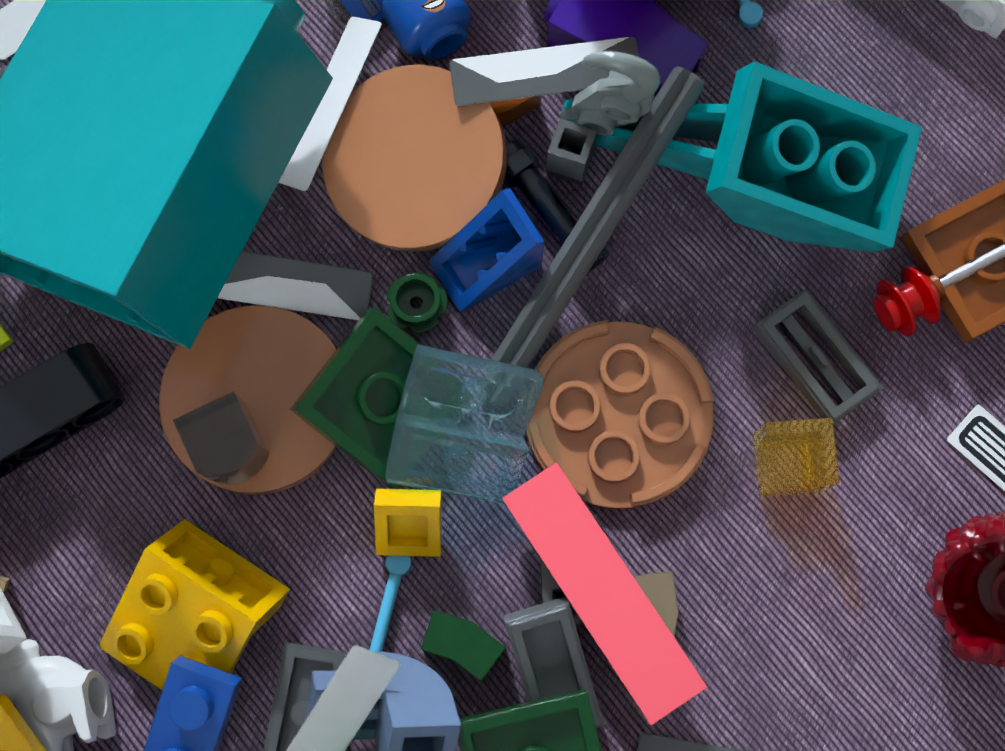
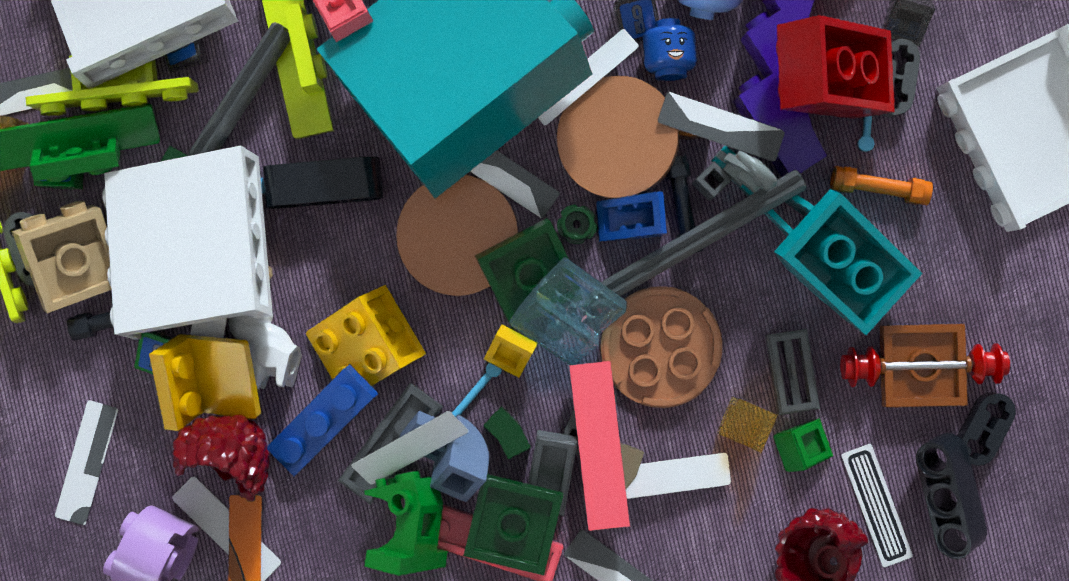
camera: 25 degrees right, 10 degrees up
clear smoke piece [173,391,269,485] -> none
none -> white sticker [626,453,731,499]
none -> green slope [773,418,833,472]
none -> orange bar [830,166,933,206]

